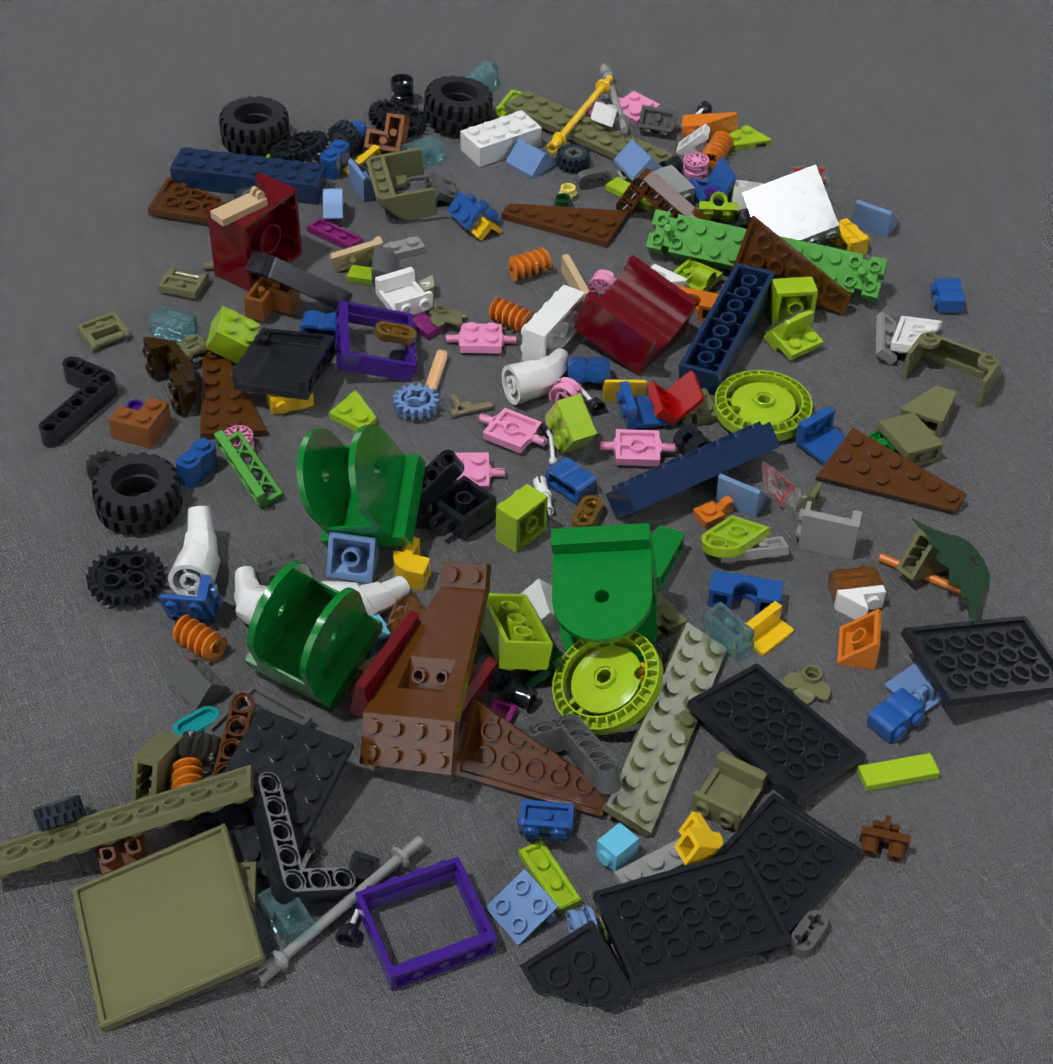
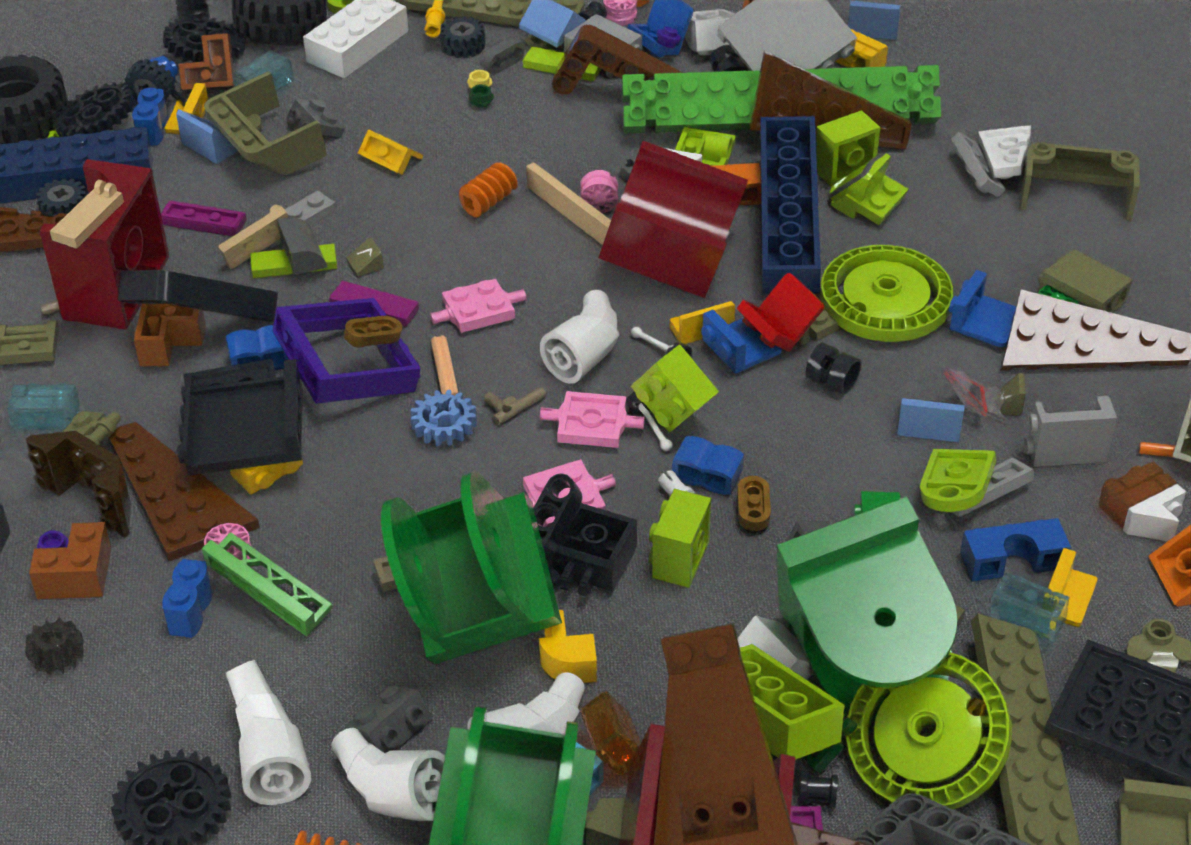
camera: 20 degrees left, 0 degrees up
black tyre [91,452,183,536] -> none
blue bracket [159,574,223,624] -> none
lime brick [206,306,260,364] -> none
light blue brick [323,188,344,220] -> none
medium blue slope [326,531,380,583] -> none
lime wing [329,390,377,432] -> none
white panel [375,267,433,315] -> none
olive plate [430,305,467,327] -> none
blue bracket [447,191,503,231] -> none
orange piece [488,297,535,334] -> none
reddish brown wing [501,203,629,248] -> none
medium blue slope [506,138,557,179] -> none
white brick [521,285,585,362] -> none
bright pink wheel [549,377,583,403] -> none
blue brick [568,356,610,384] -> none
bright pink plate [600,429,675,466] -> none
dark blue brick [605,421,780,519] -> none
orange plate [693,495,734,529] -> none
lime plate [697,192,738,222] -> none
olive slope [900,385,957,438] -> none
blue brick [930,278,965,313] -> none

